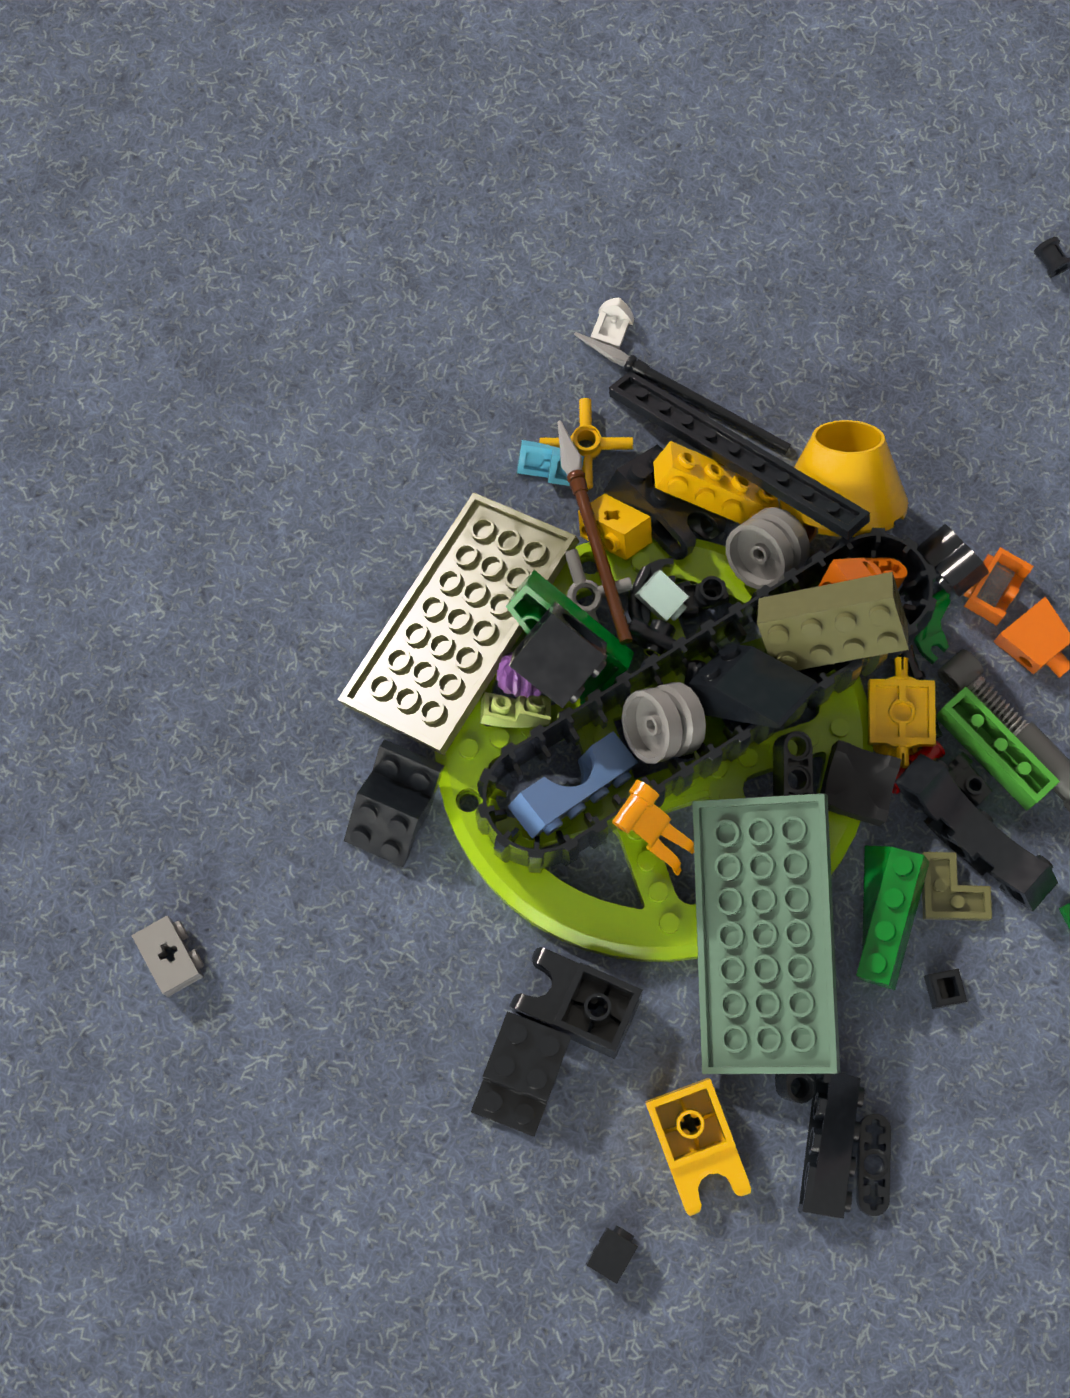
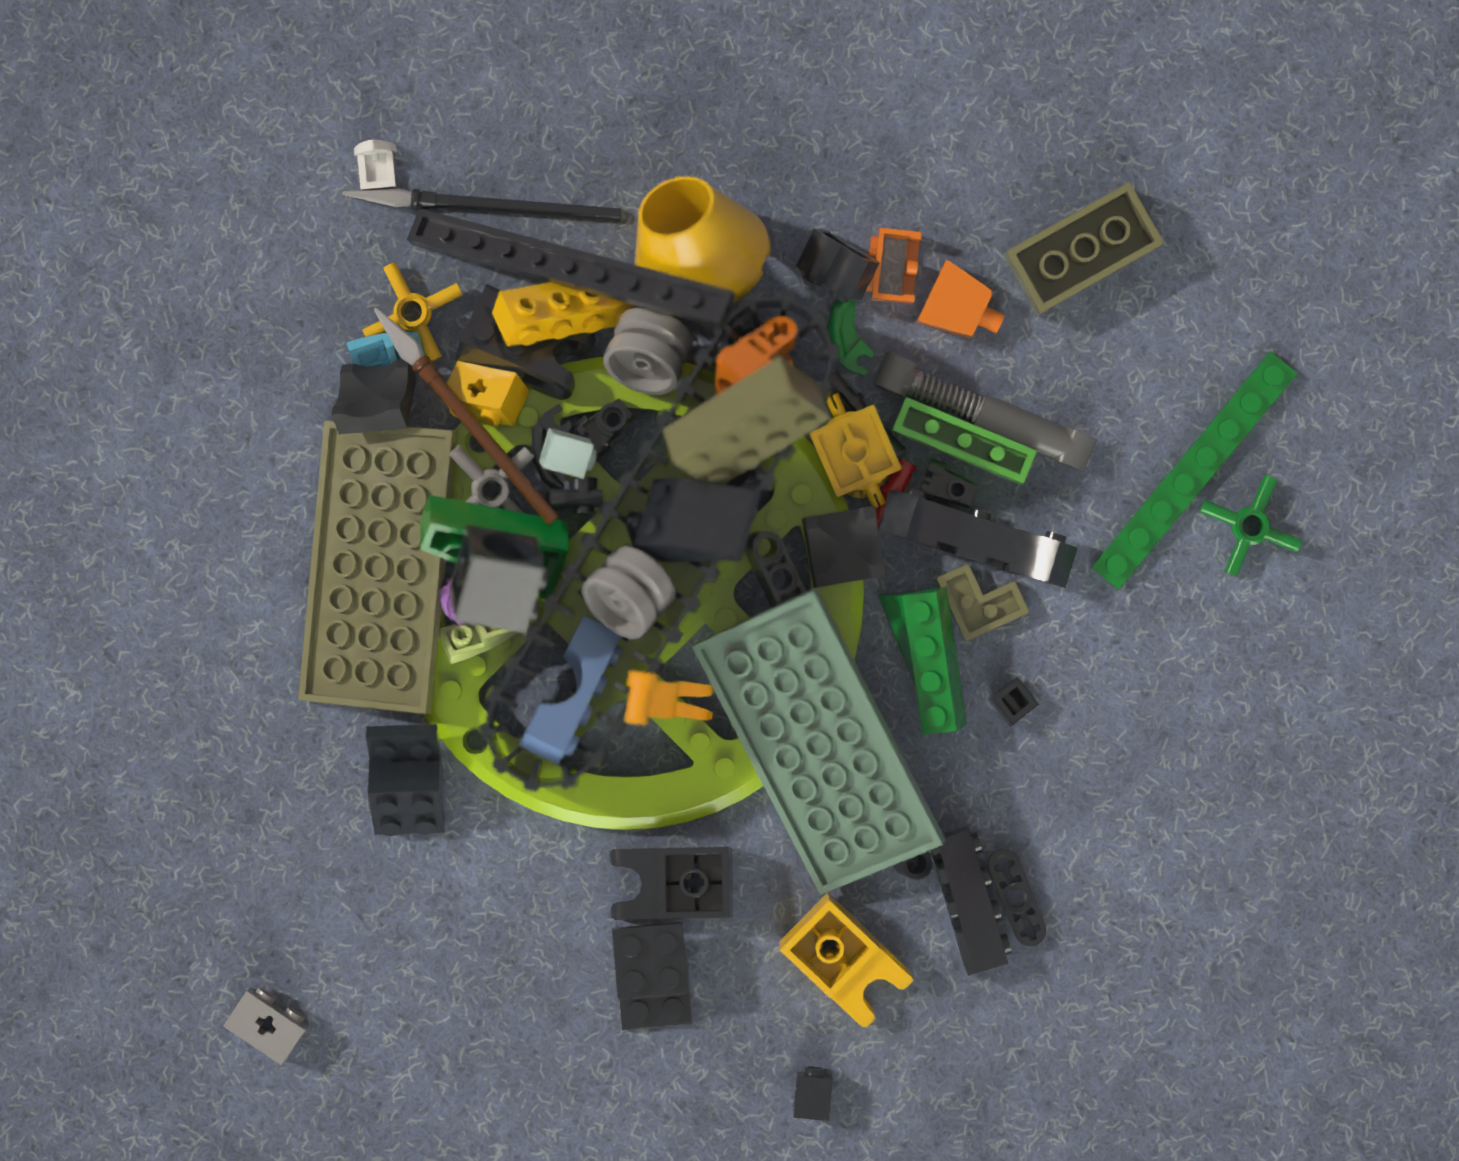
camera: 20 degrees left, 15 degrees up
none -> black brick [331,359,417,434]

